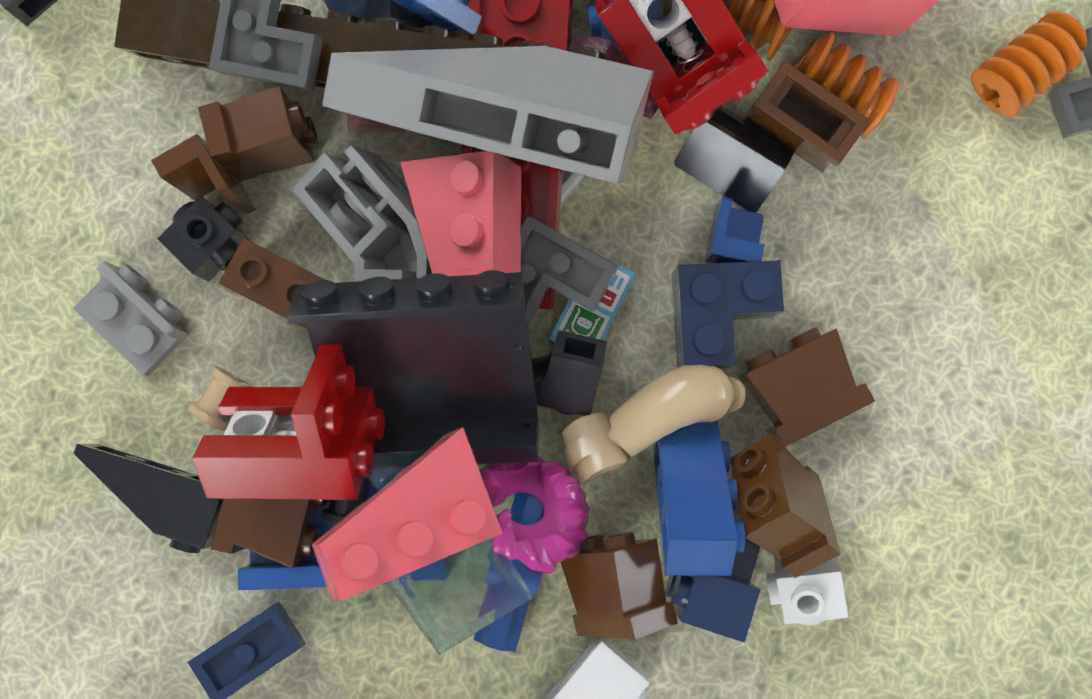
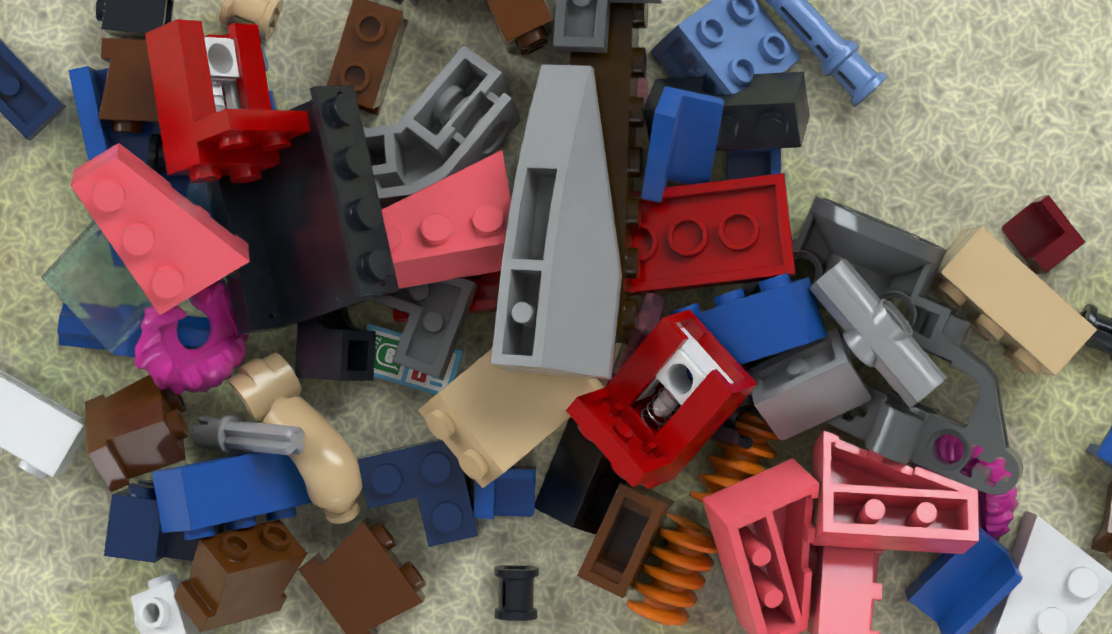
camera: 80 degrees right, 5 degrees up
none -> light grey axle [191,415,305,456]
none -> tan slope [418,349,604,488]
none -> black bush [494,565,539,621]

